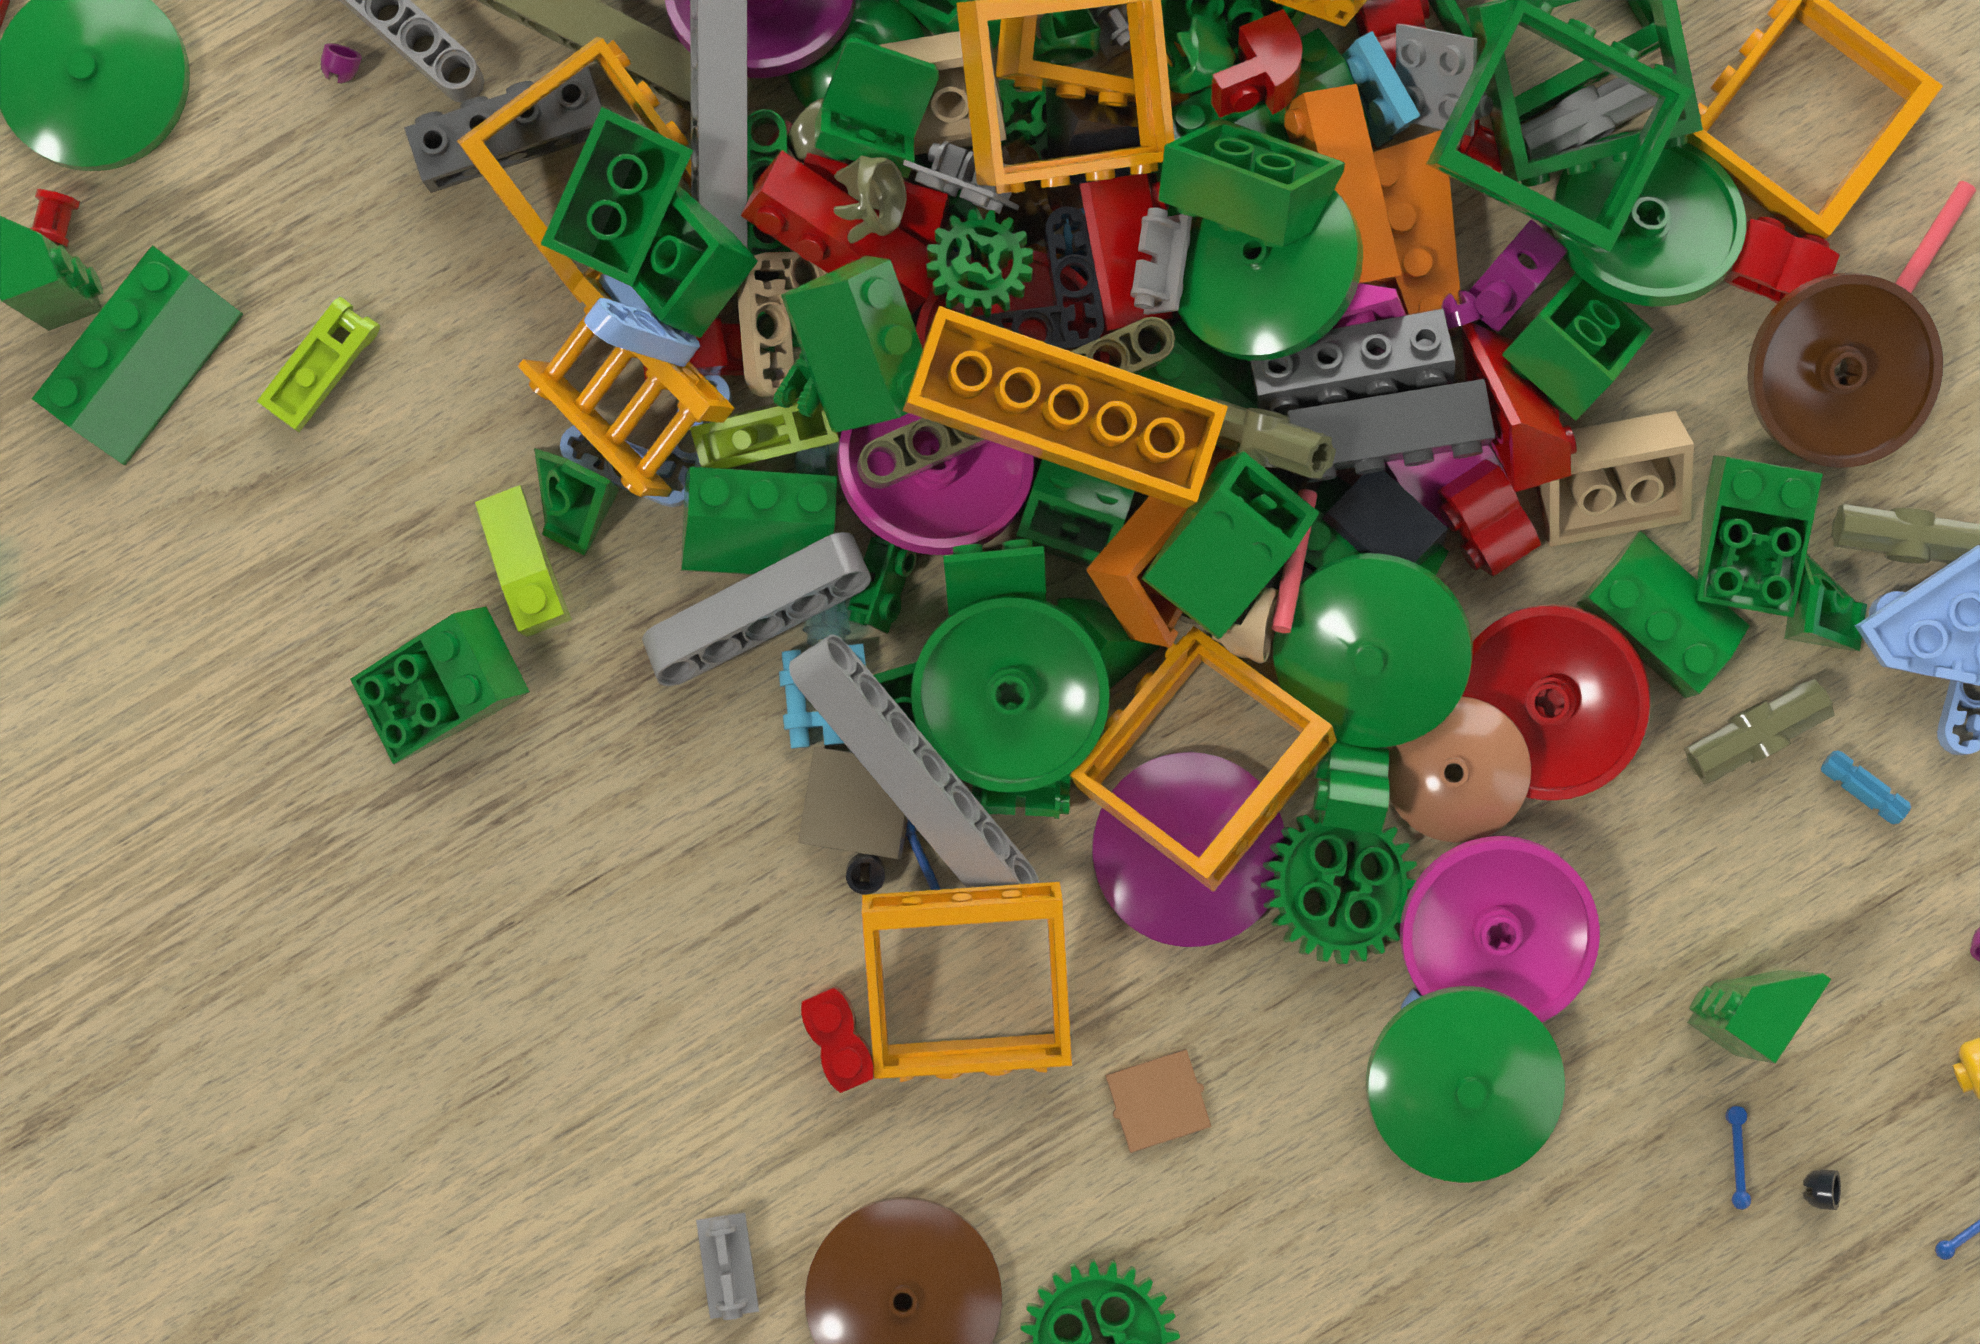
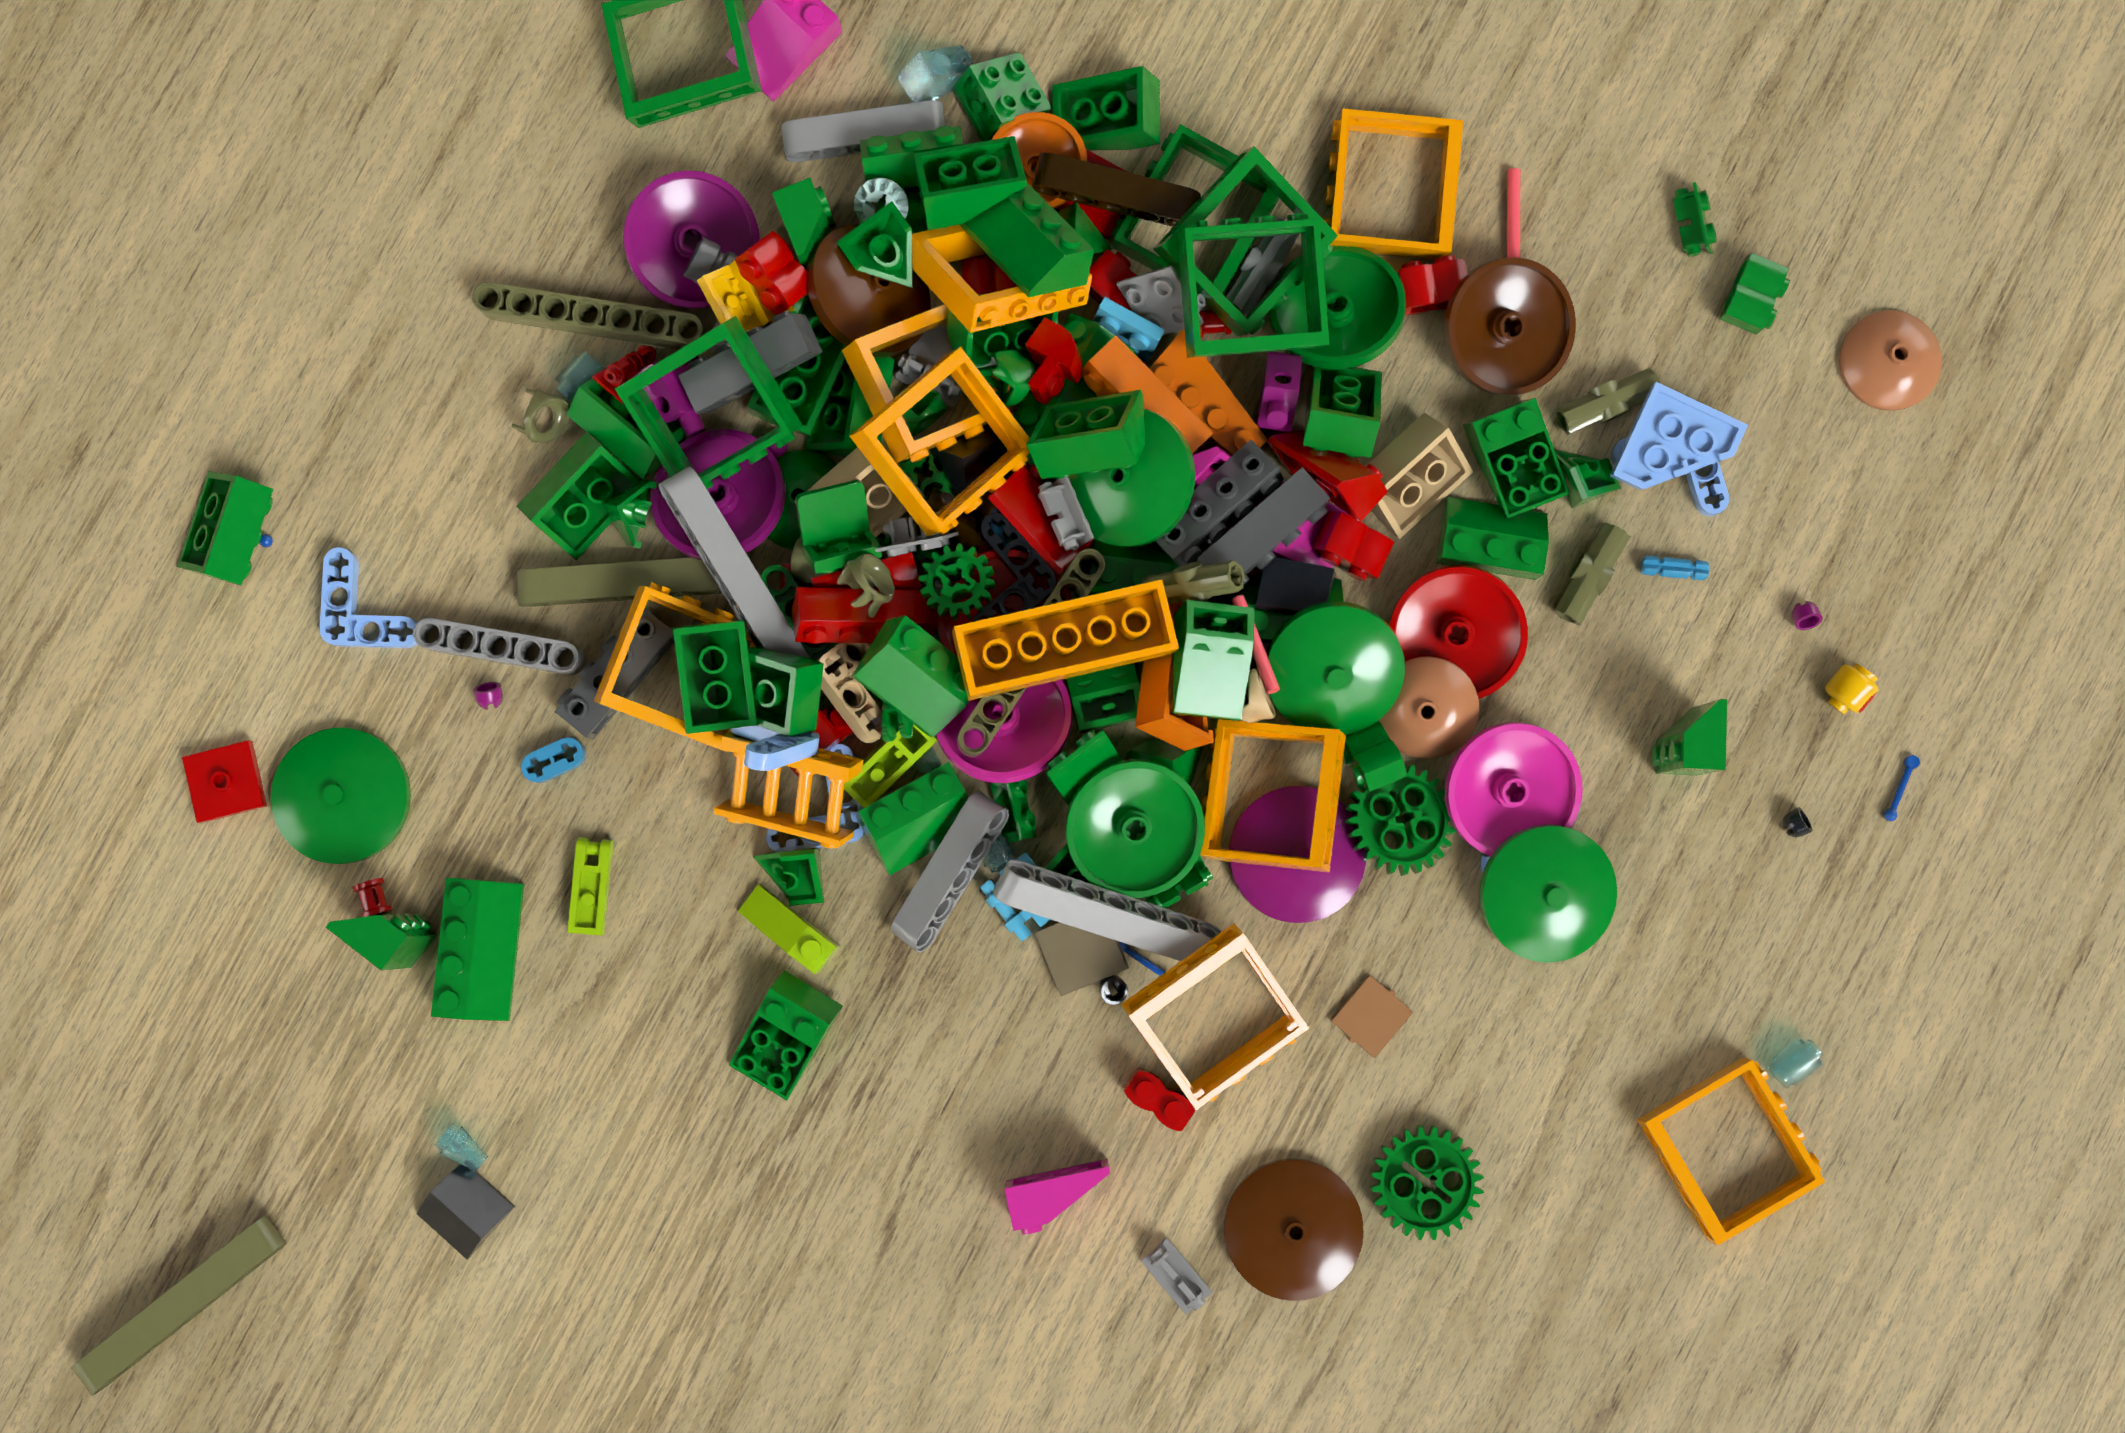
camera: 25 degrees left, 0 degrees up
magenta hinge [1441,290,1484,329] -> none
blue hinge [1725,1106,1751,1210] -> none
none -> dark azure beam [521,737,586,783]
none -> dark pink slope [1005,1159,1110,1235]

